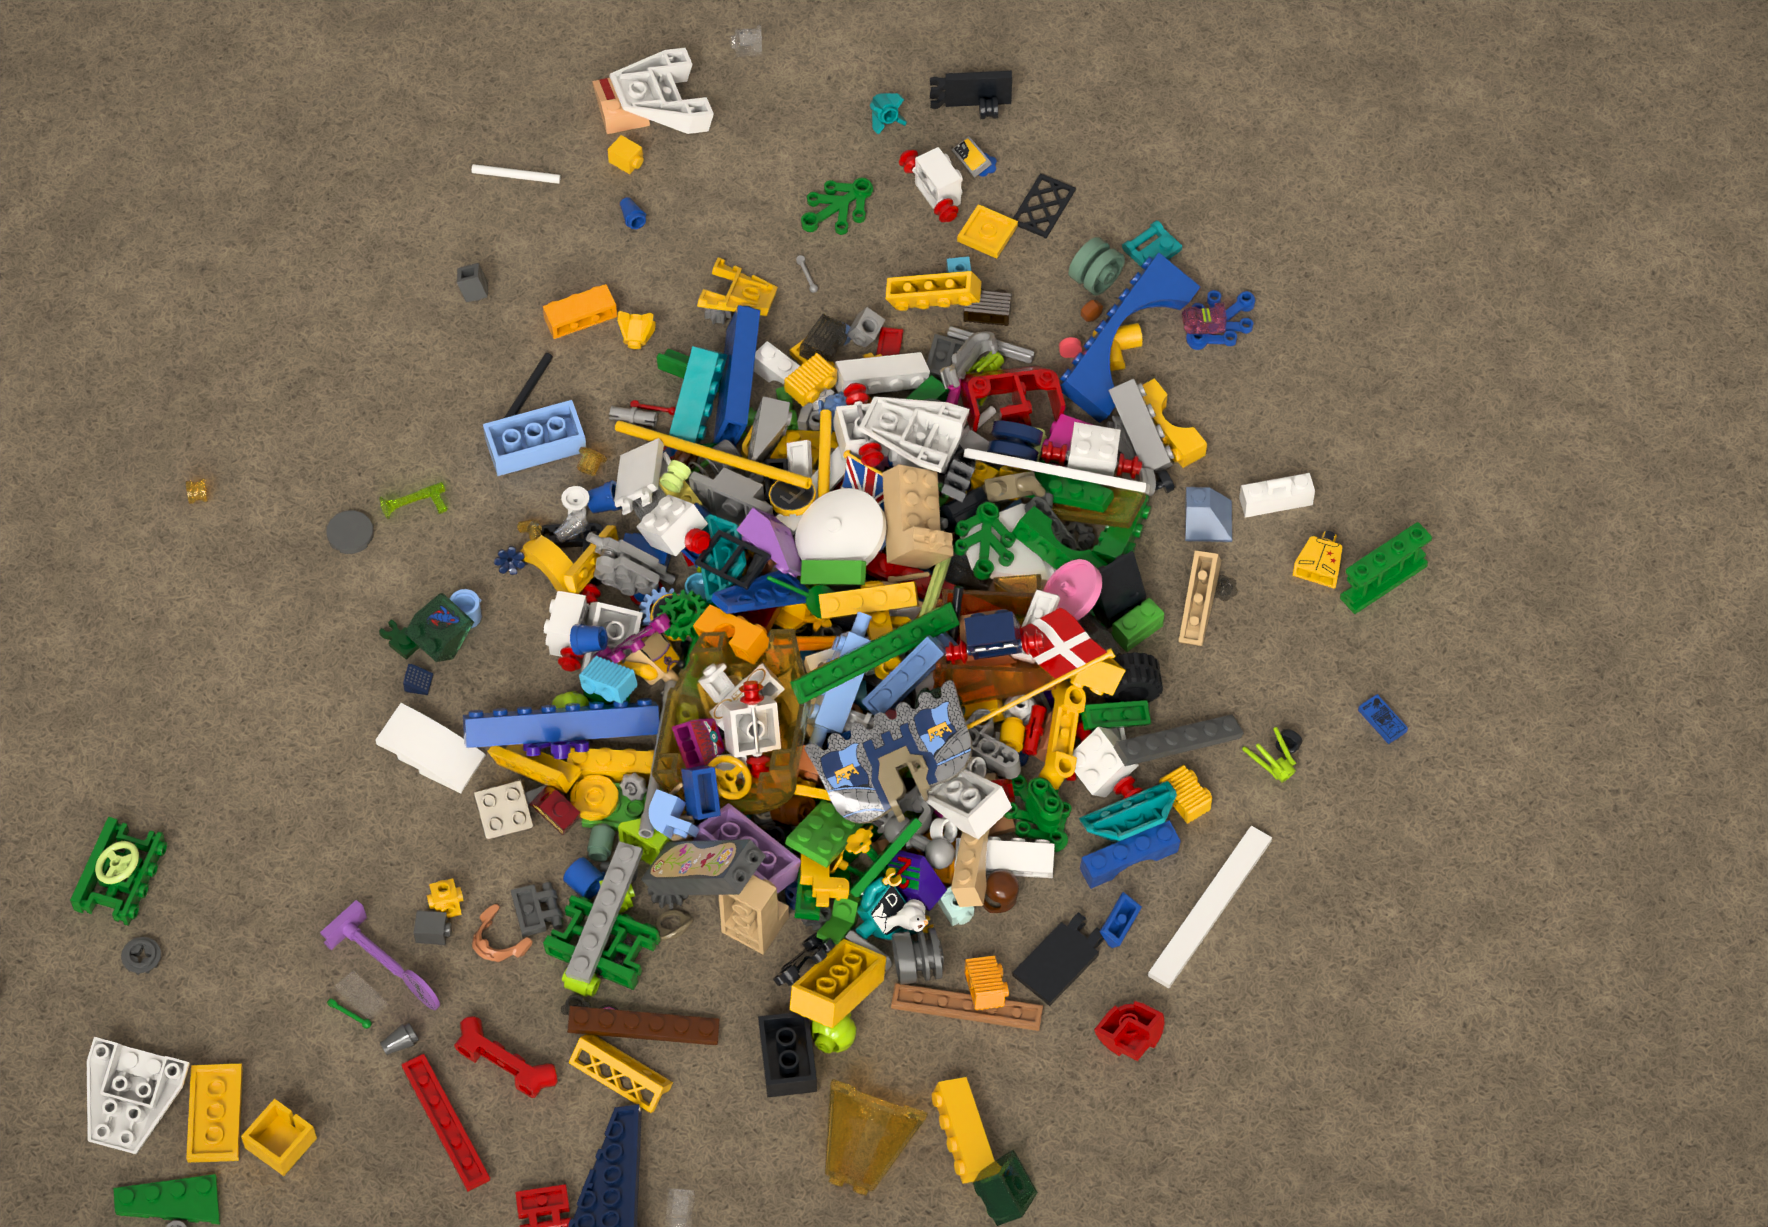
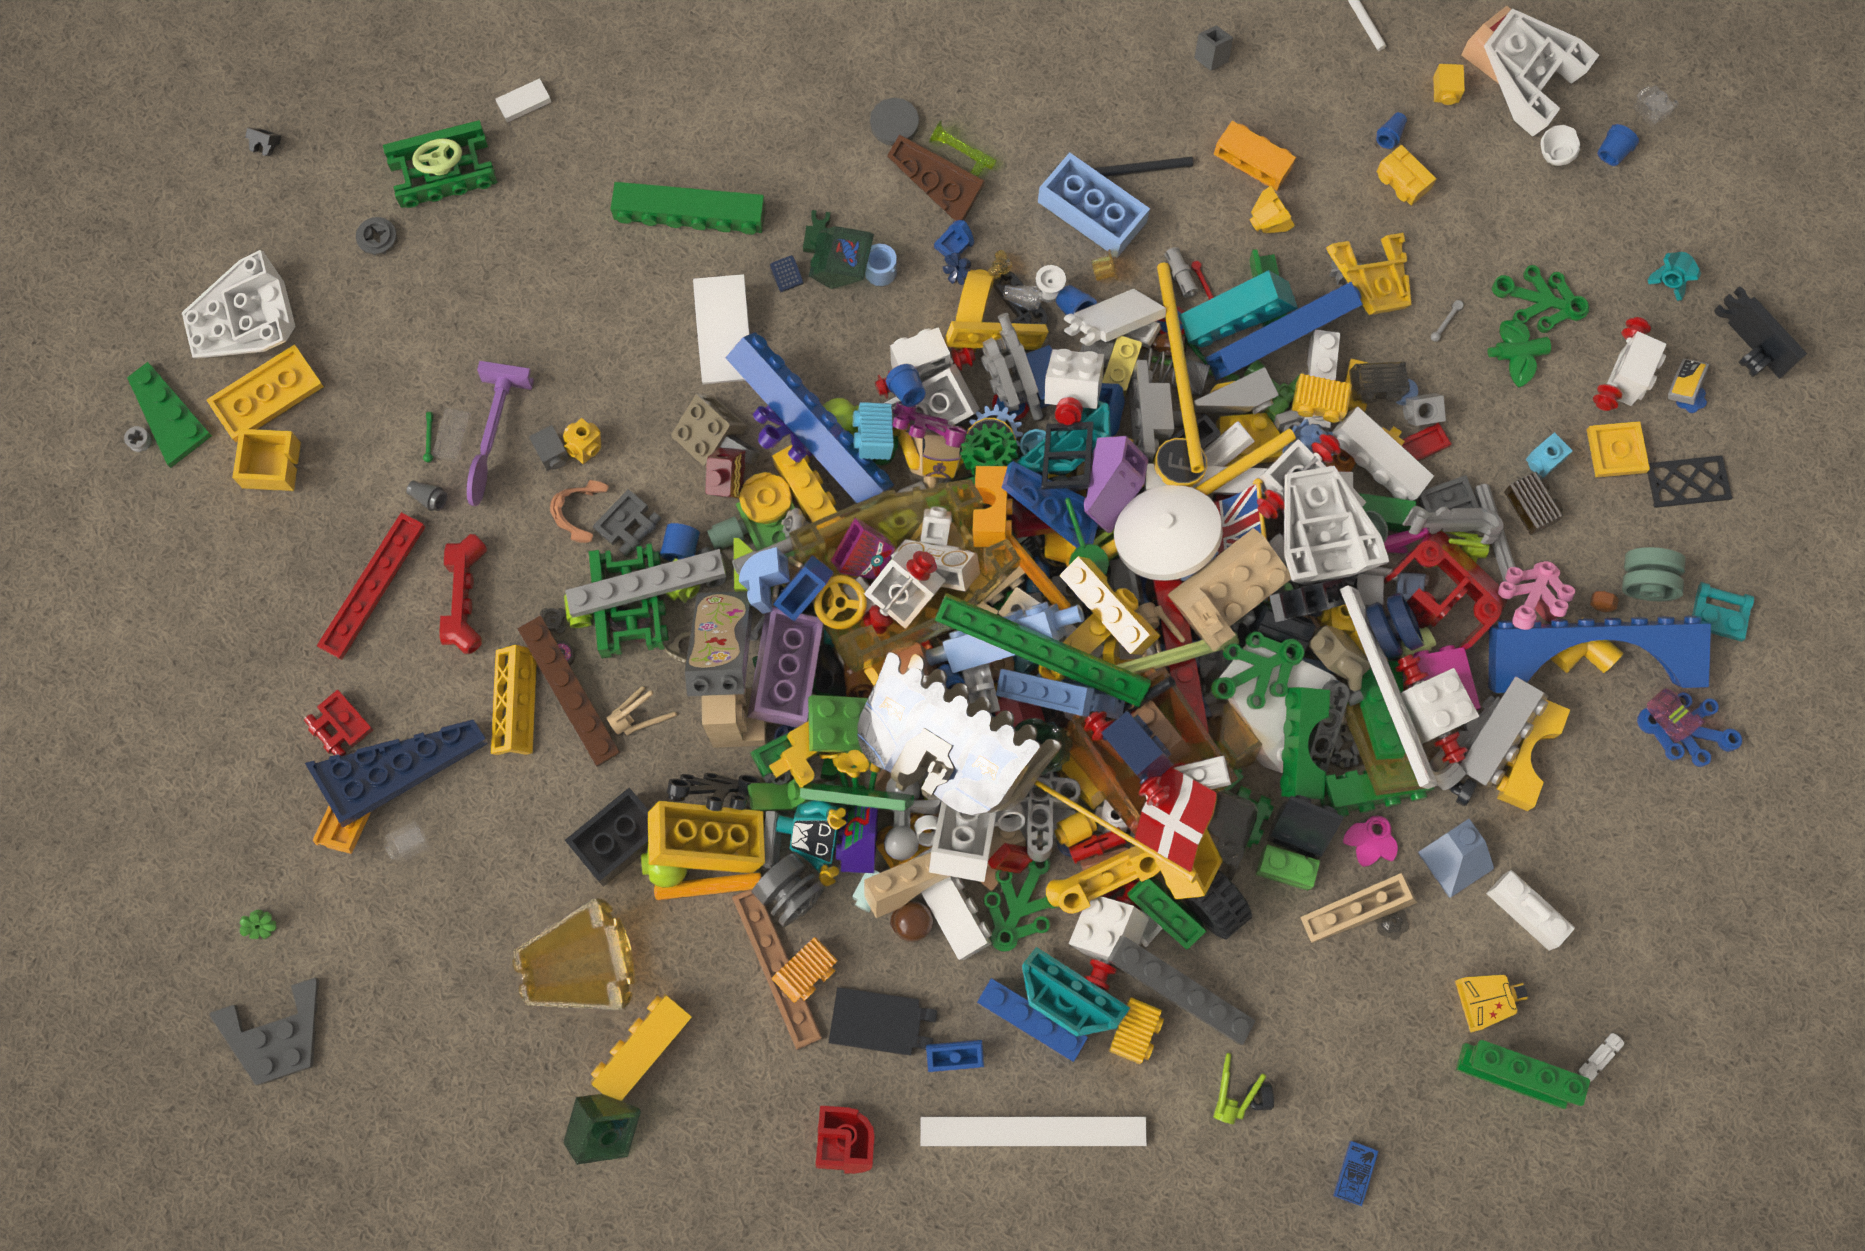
camera: 55 degrees right, 15 degrees up
yellow panel [487,744,582,793] -> none
yellowish green wheel [660,460,691,493] -> none
bright green tile [800,560,866,585] -> none
yellow brick [885,271,982,311] -> none
white animal [887,899,928,932] -> none
green brick [1025,778,1064,833] -> none
bright pink piece [1043,559,1102,621] -> none
none -> white tile [495,78,551,123]
none -> tan plant [606,686,677,736]
none -> green brick [610,182,766,235]
none -> light orange axle [654,873,762,900]
none -> reddish brown wing [887,134,985,221]
none -> blue tile [934,220,974,256]
none -> dark pink plate [1343,815,1398,867]
none -> yellow brick [1376,145,1437,206]
none -> sand blue tile [1396,572,1426,599]
none -> green plant [1487,320,1551,388]
none -> bright pink plant [1498,561,1575,630]
none -> white hair [1541,125,1580,166]
none -> white axle [1578,1033,1624,1082]
none -> blue piece [1597,124,1639,166]

